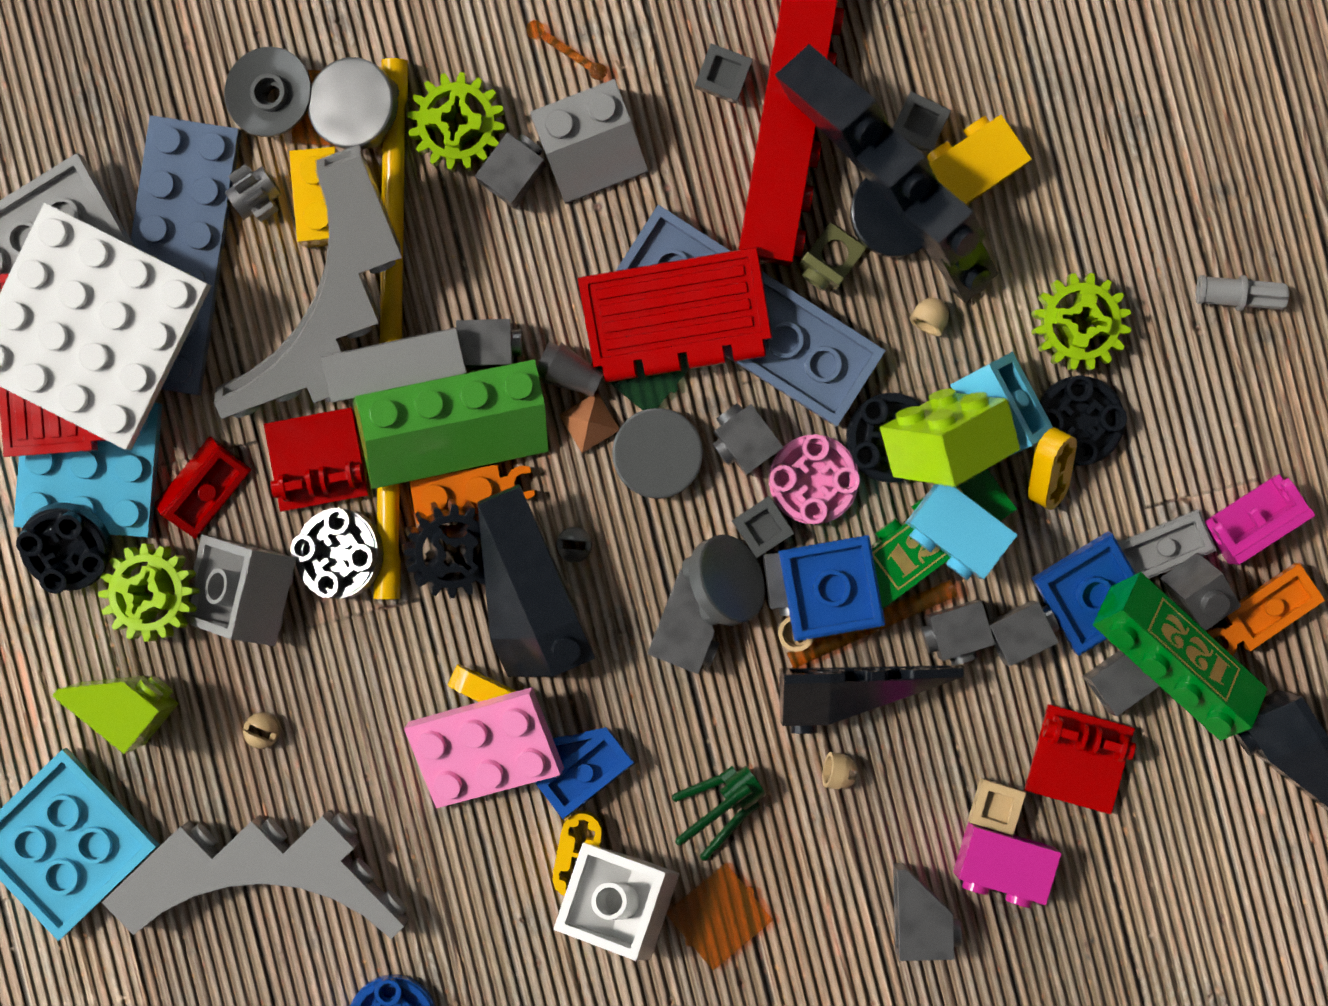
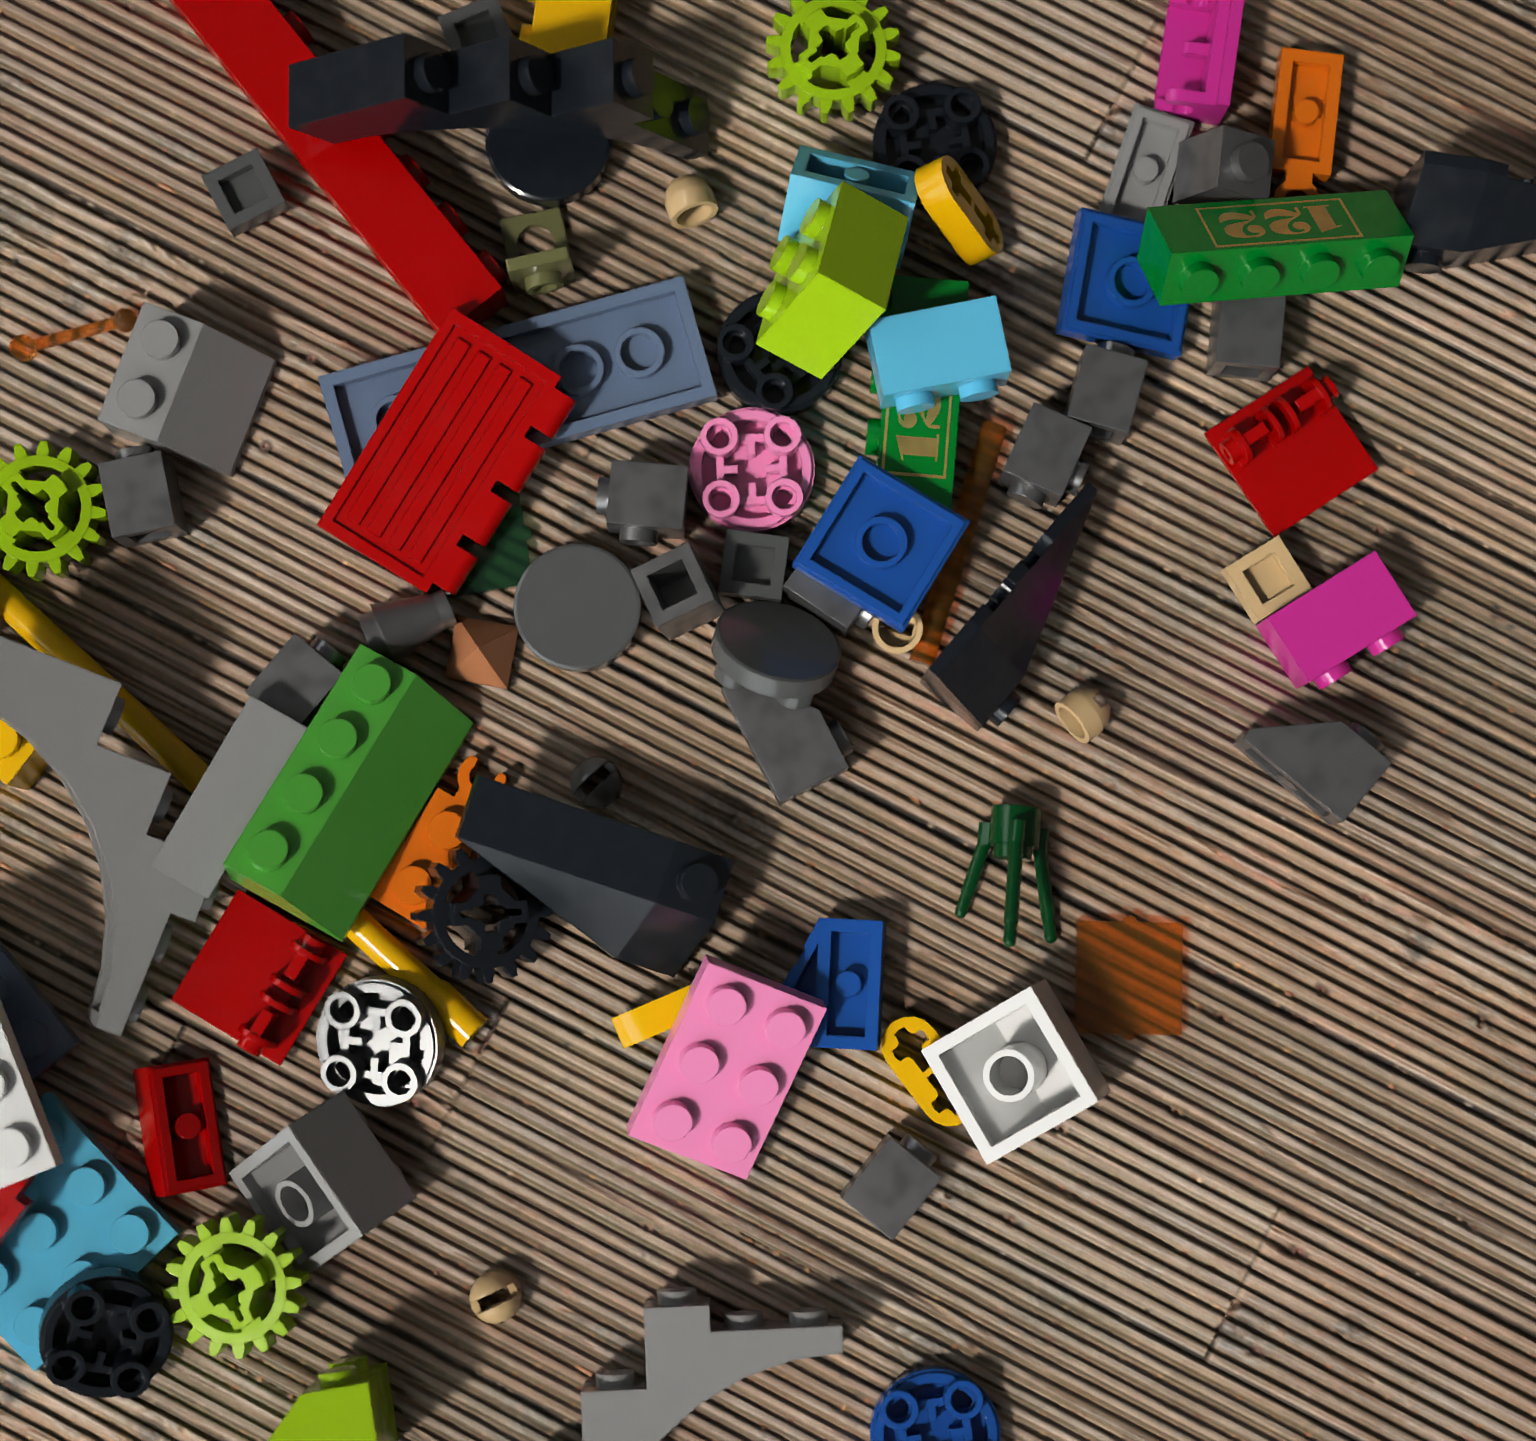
camera: 55 degrees left, 5 degrees down
none -> flat silver brick [630,542,725,641]
none -> flat silver brick [839,1133,942,1241]

